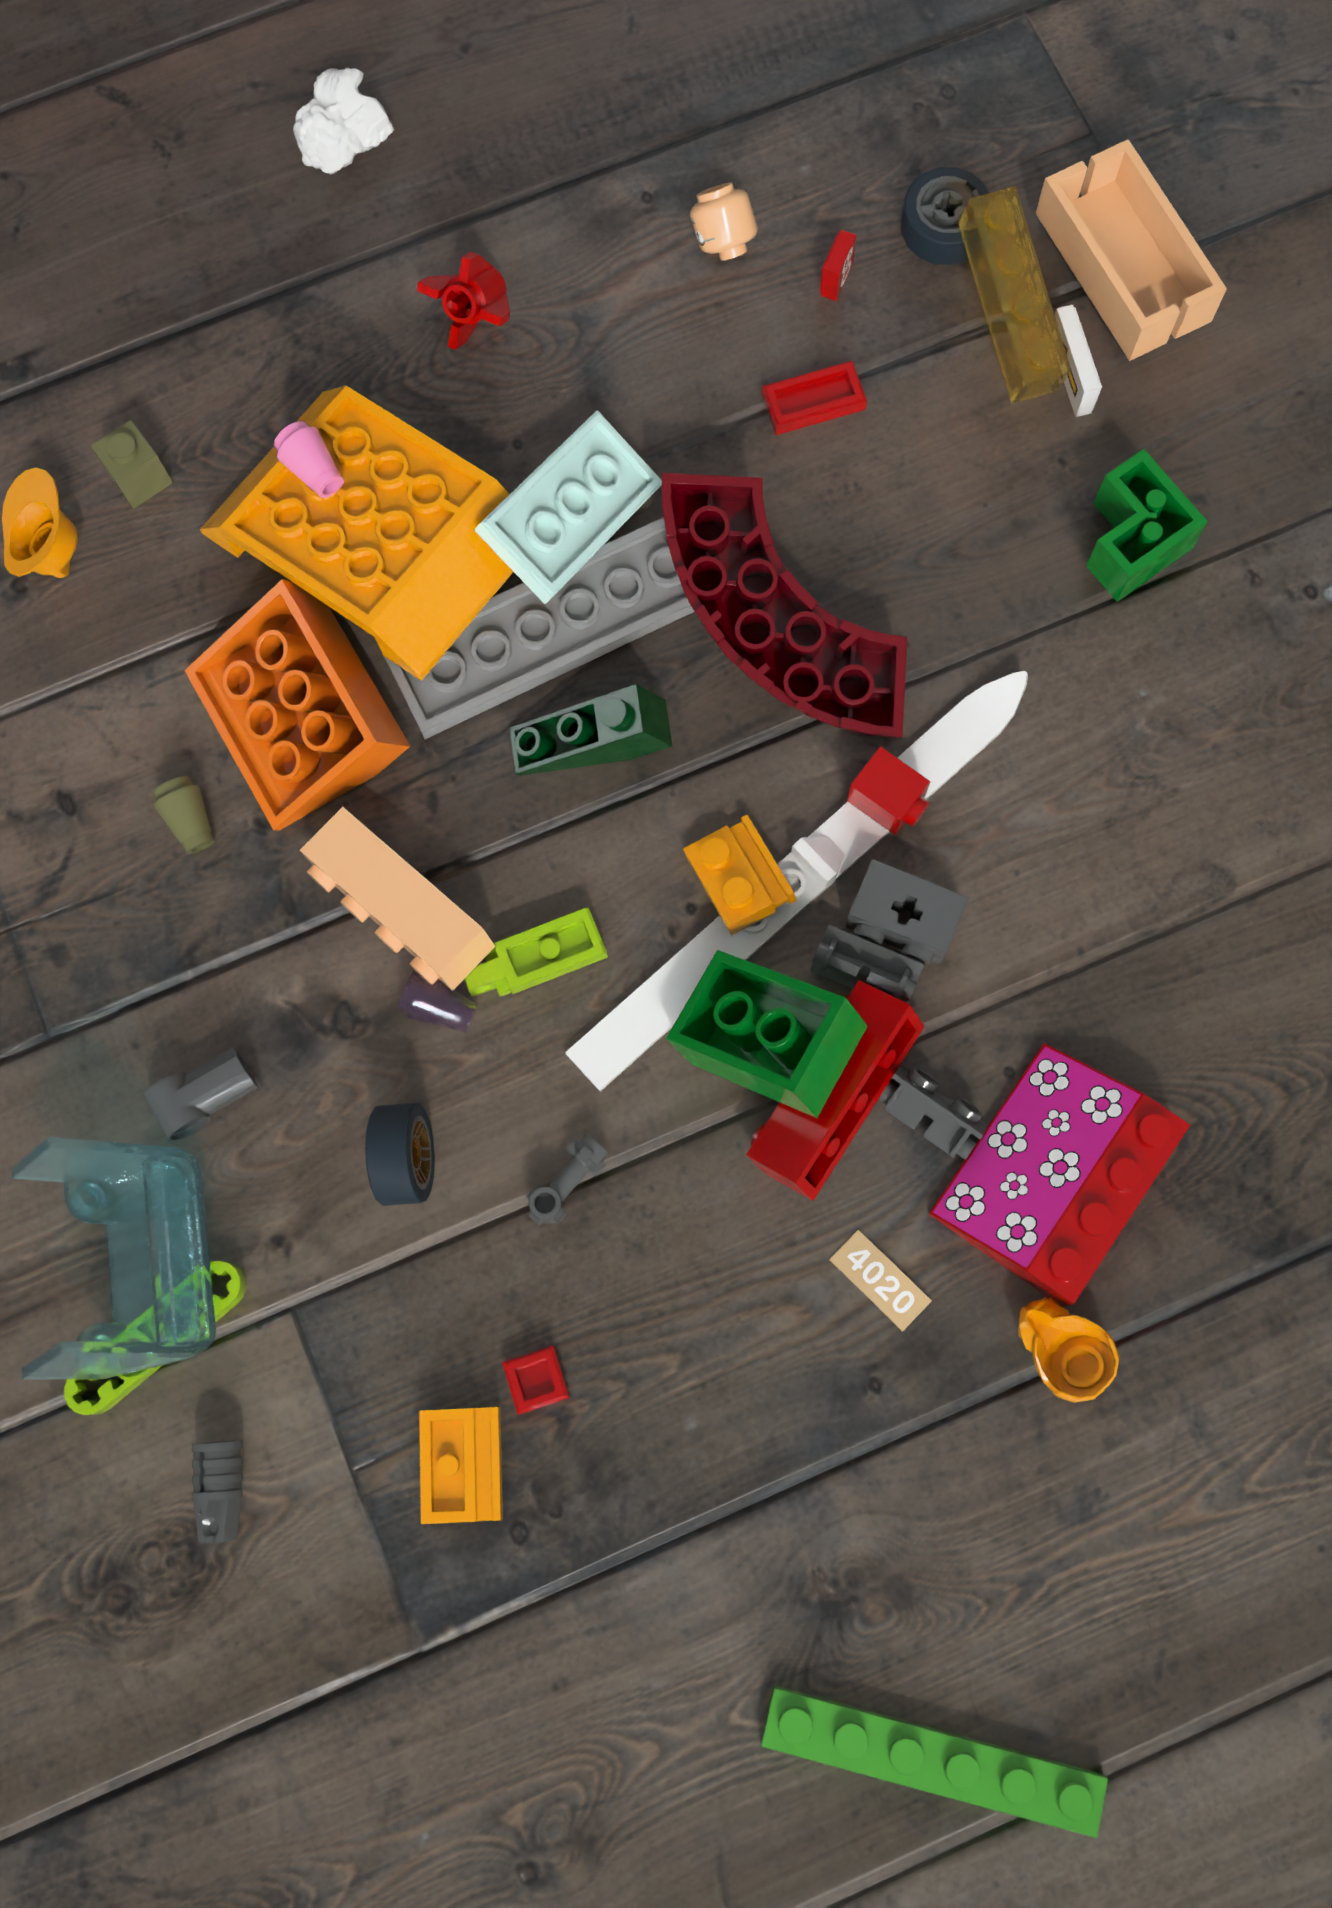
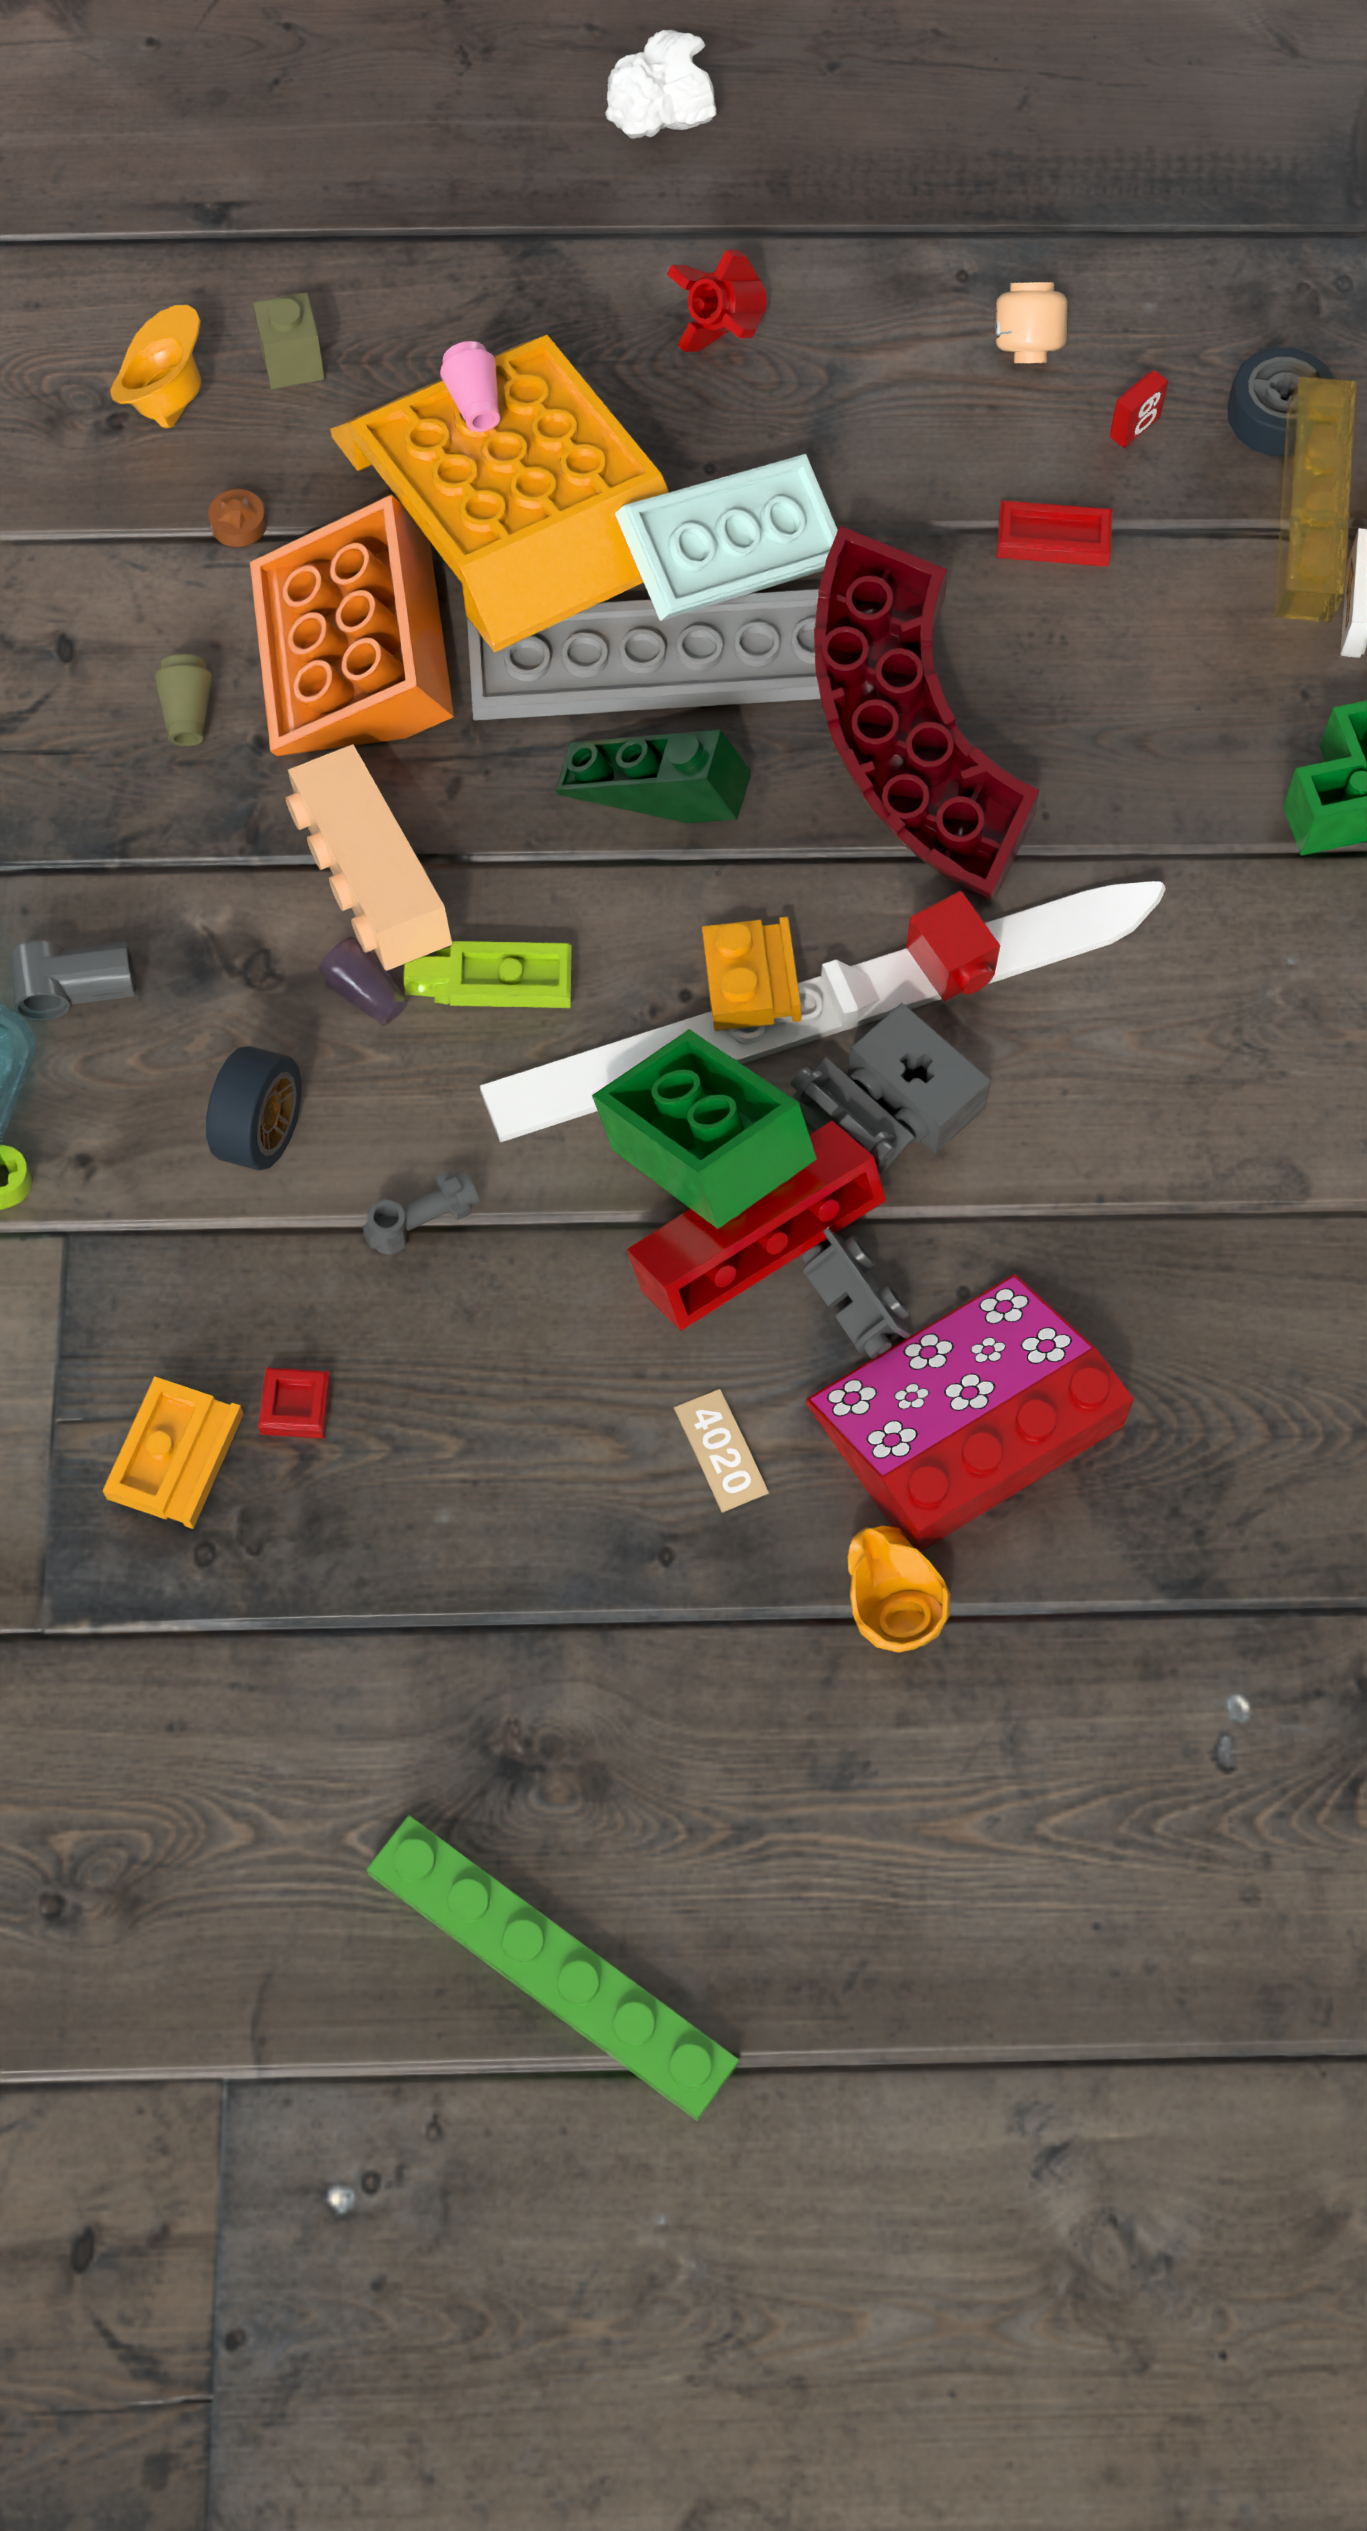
camera: 15 degrees right, 10 degrees down
none -> dark orange tile [208,489,267,547]

